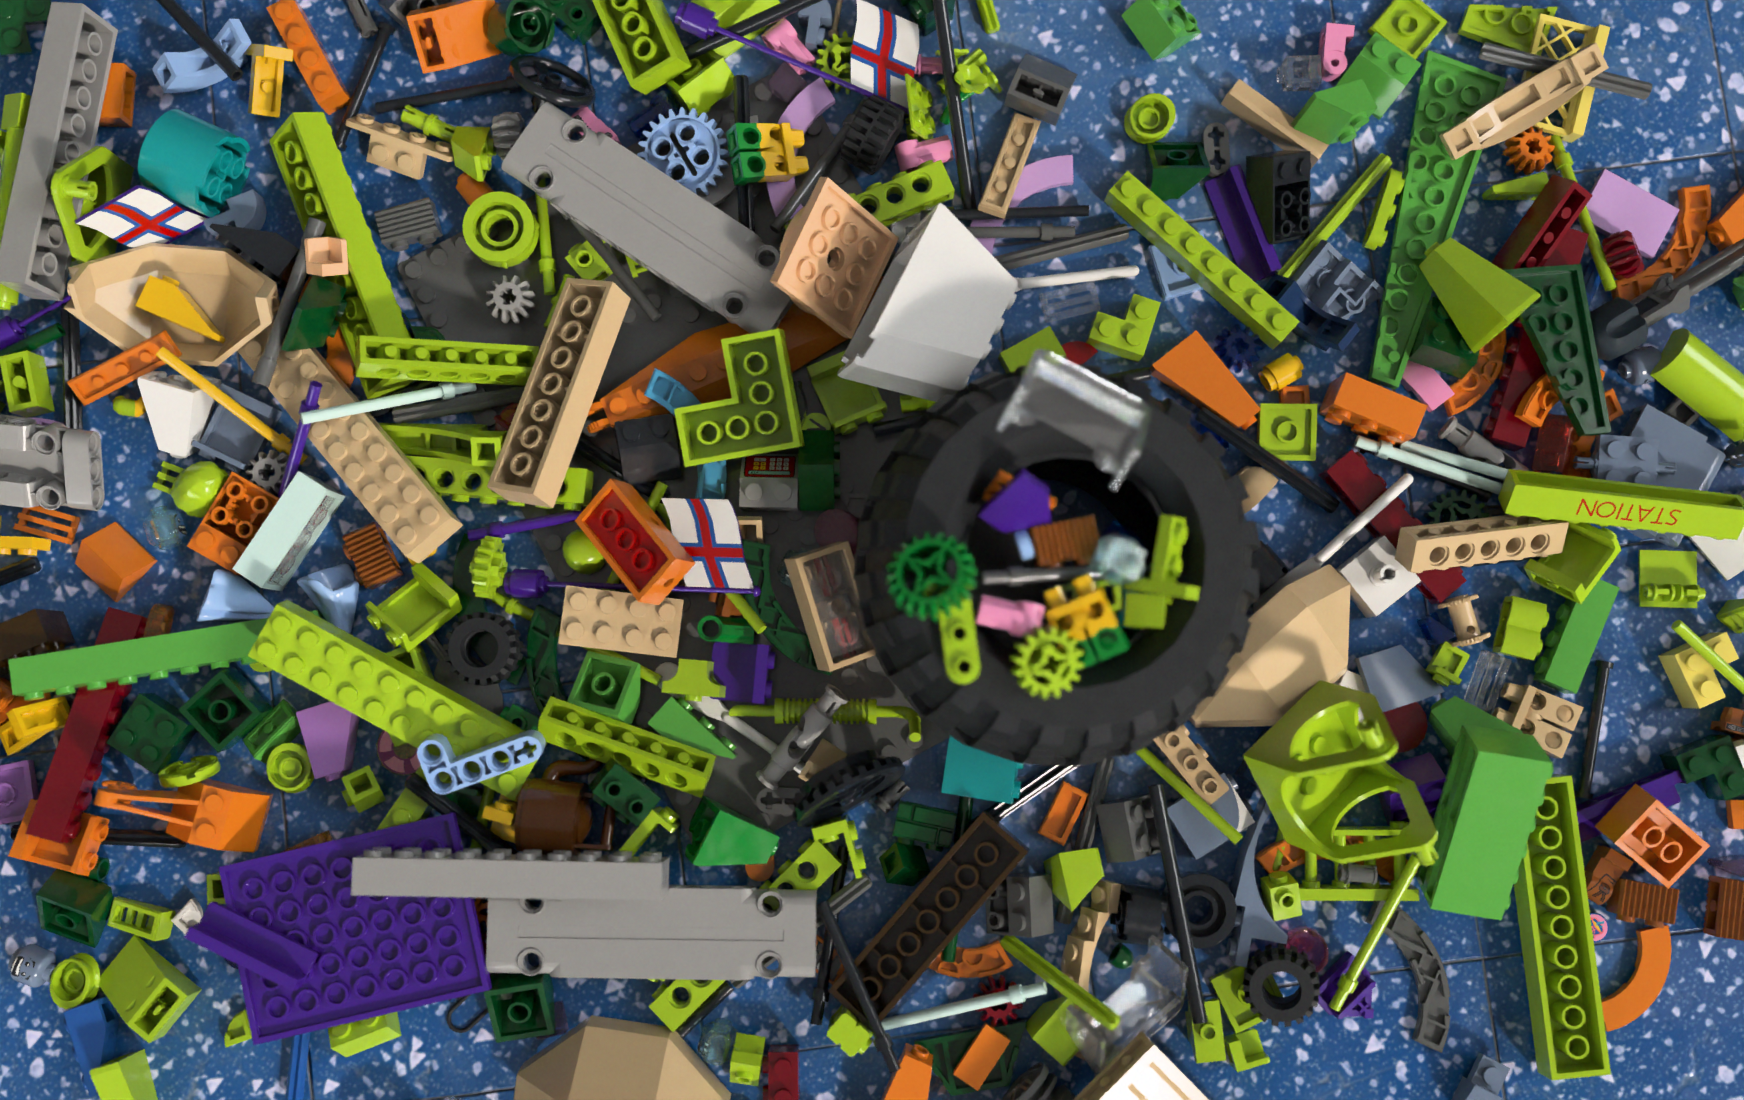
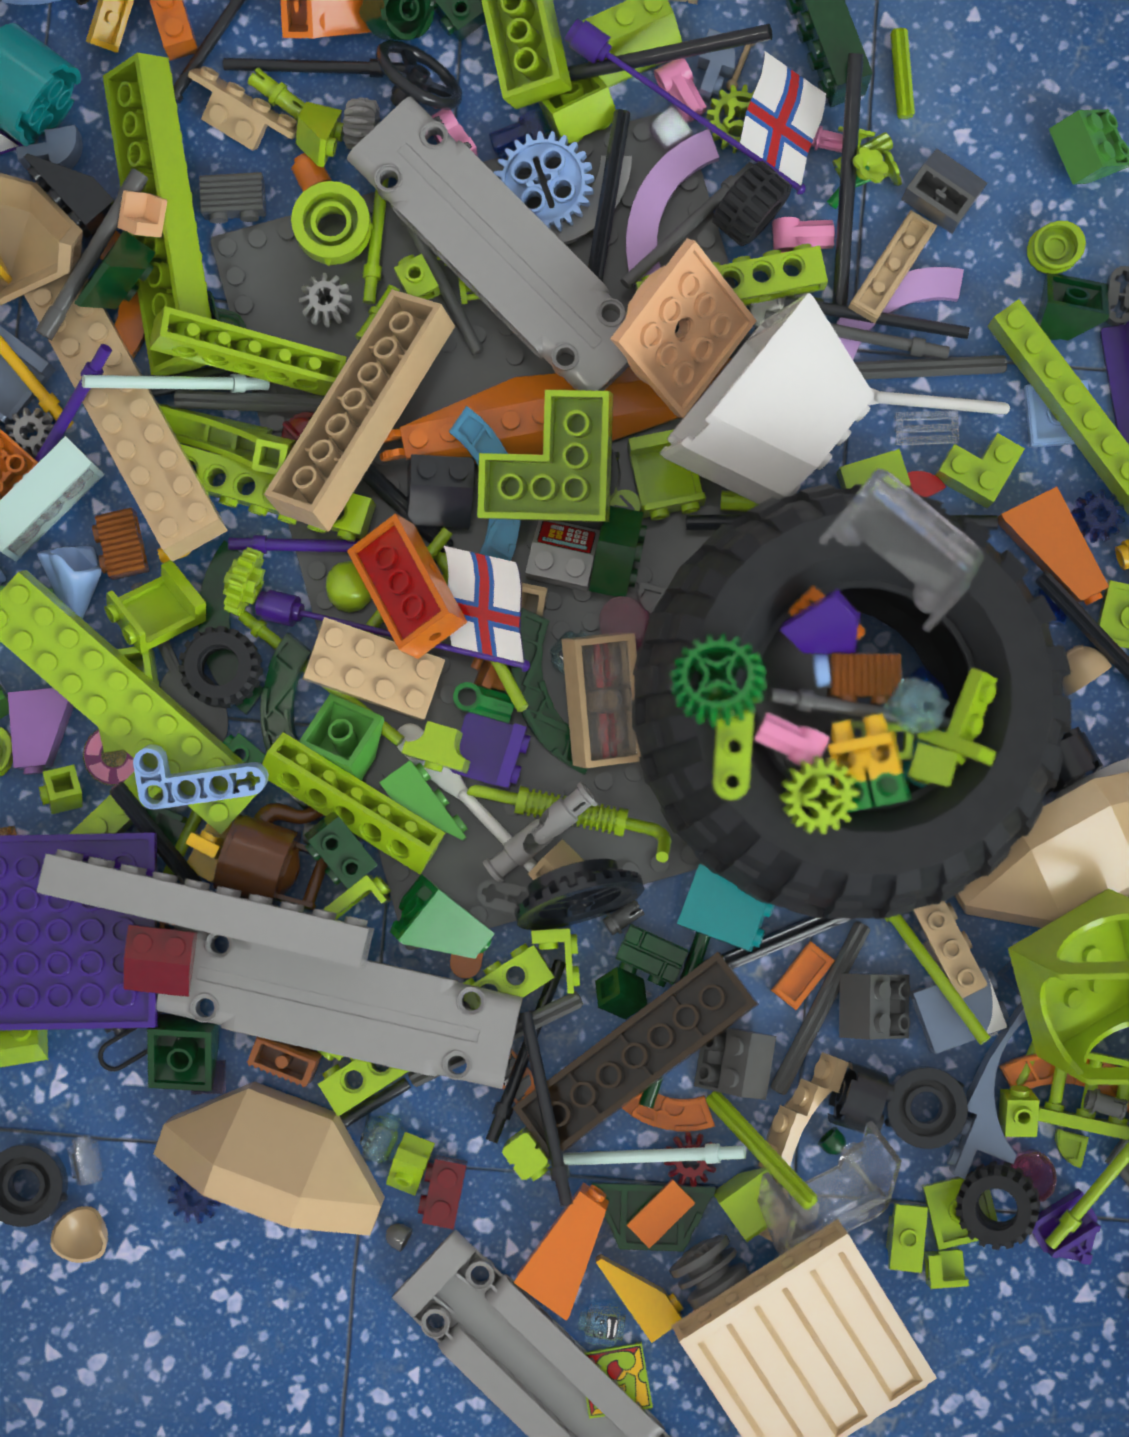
camera: 15 degrees right, 0 degrees up
hips [726,123,809,186] -> none
lime hinge [905,74,936,142] -> none
lime slope [1043,848,1105,912] -> none
black piece [1148,784,1208,1024] -> none
none -> dark red slope [124,925,198,997]
none -> dark orange brick [247,1037,322,1088]
none -> lime tile [1055,1128,1089,1169]

